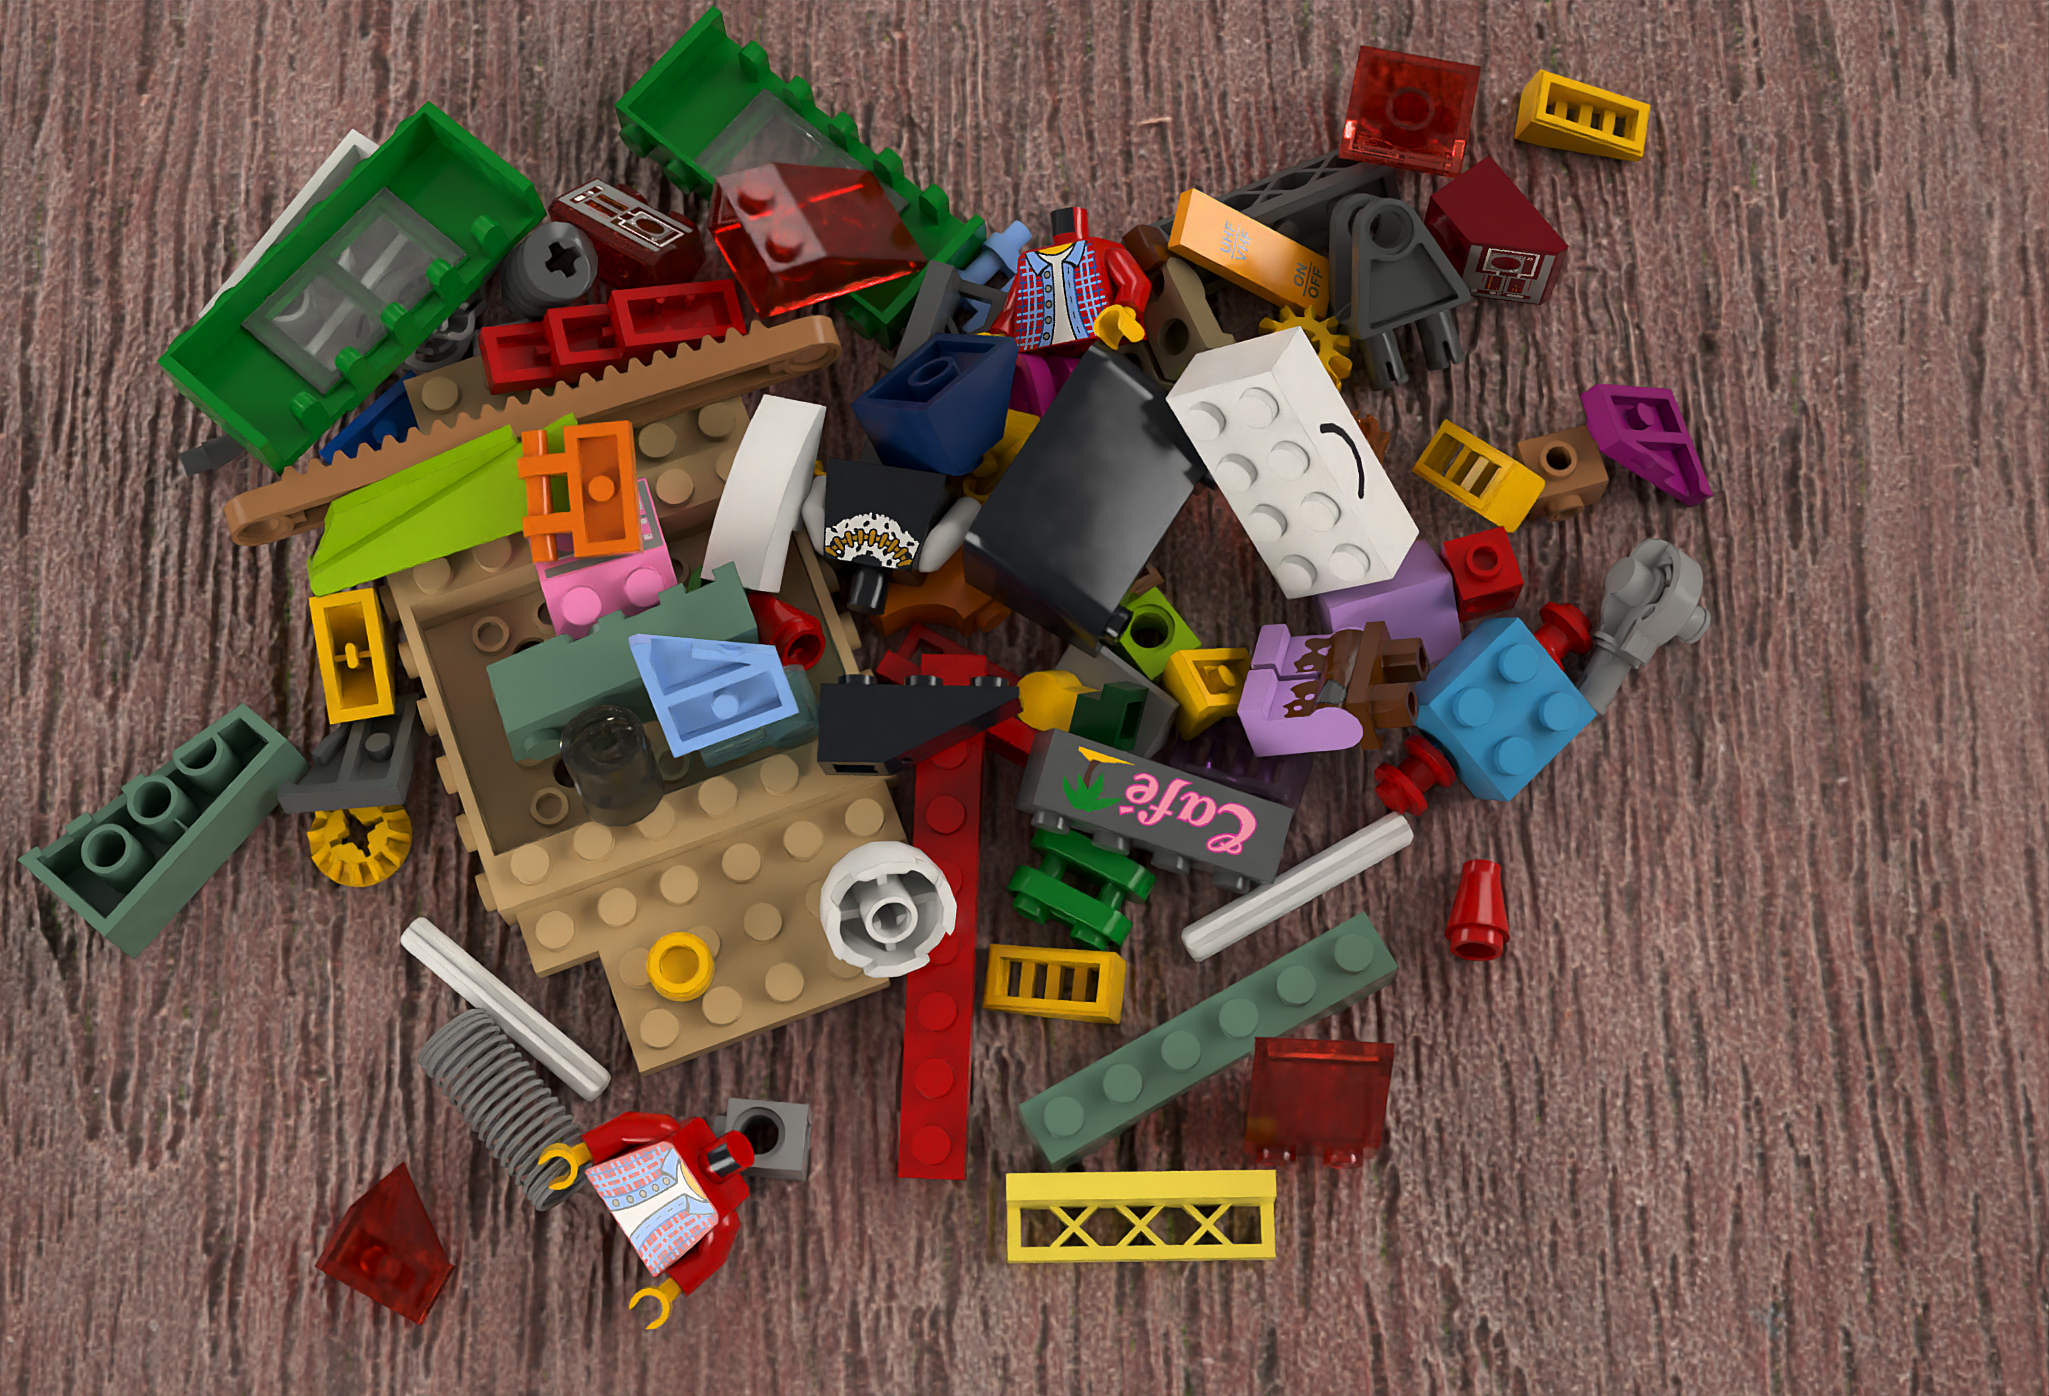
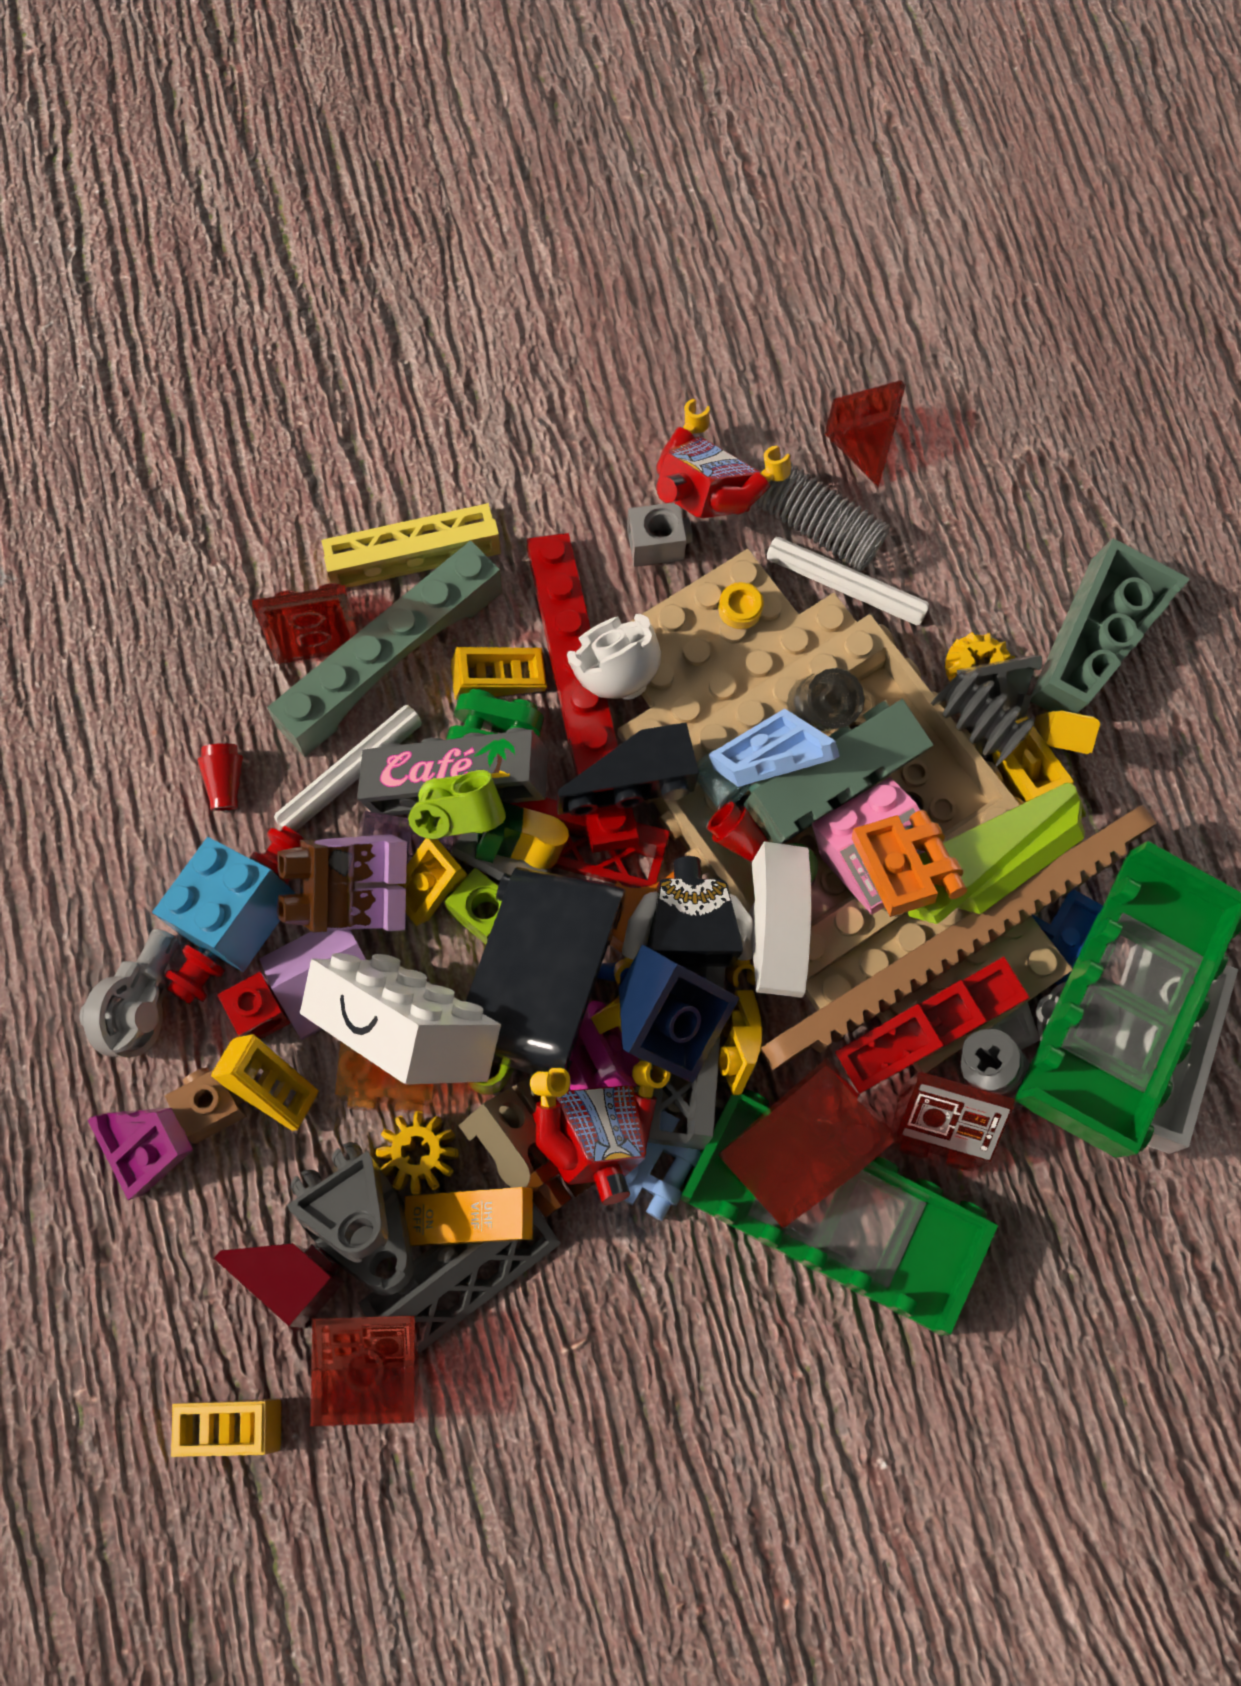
camera: 160 degrees right, 0 degrees up
none -> lime piece [408,770,506,839]
none -> yellow slope [718,990,762,1095]
none -> dark grey piece [931,667,1034,767]
none -> yellow slope [1034,710,1100,754]

